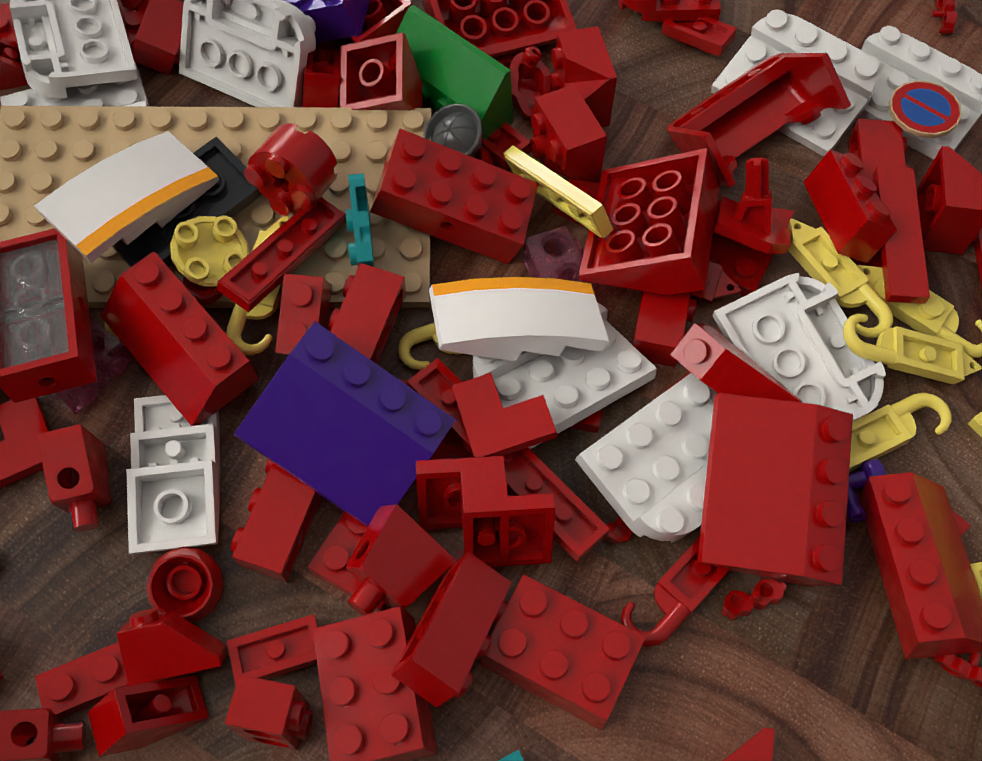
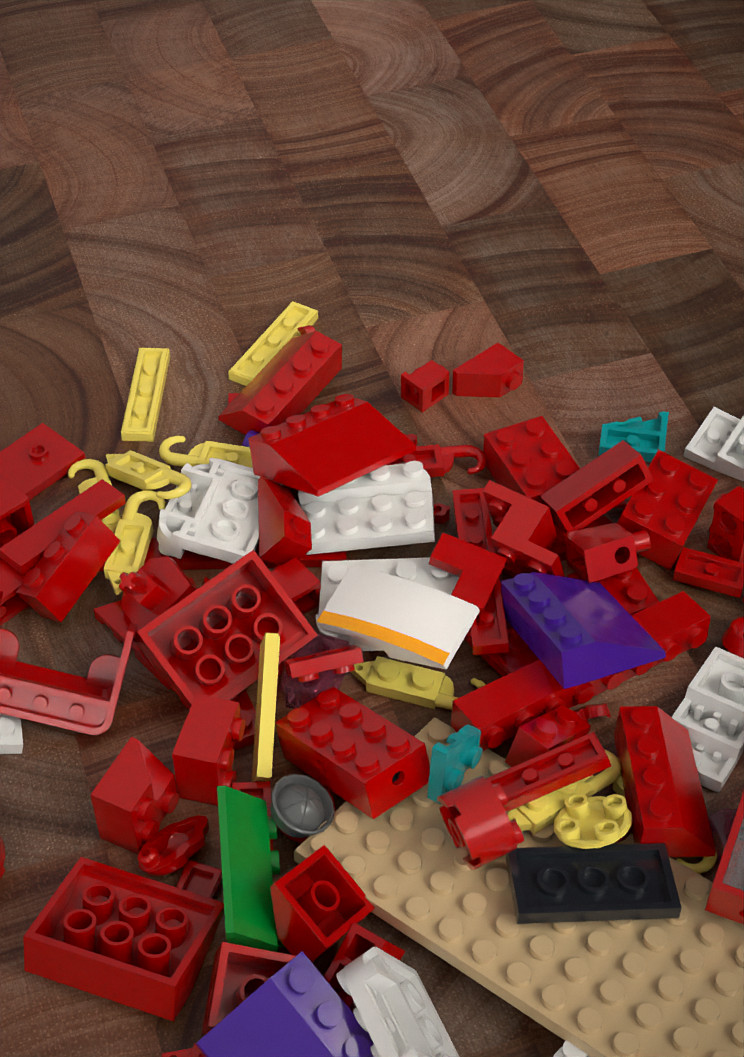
camera: 140 degrees left, 15 degrees down
white slope [34,131,220,263] -> none
none -> red plate [284,644,364,682]
none -> red brick [401,360,450,413]

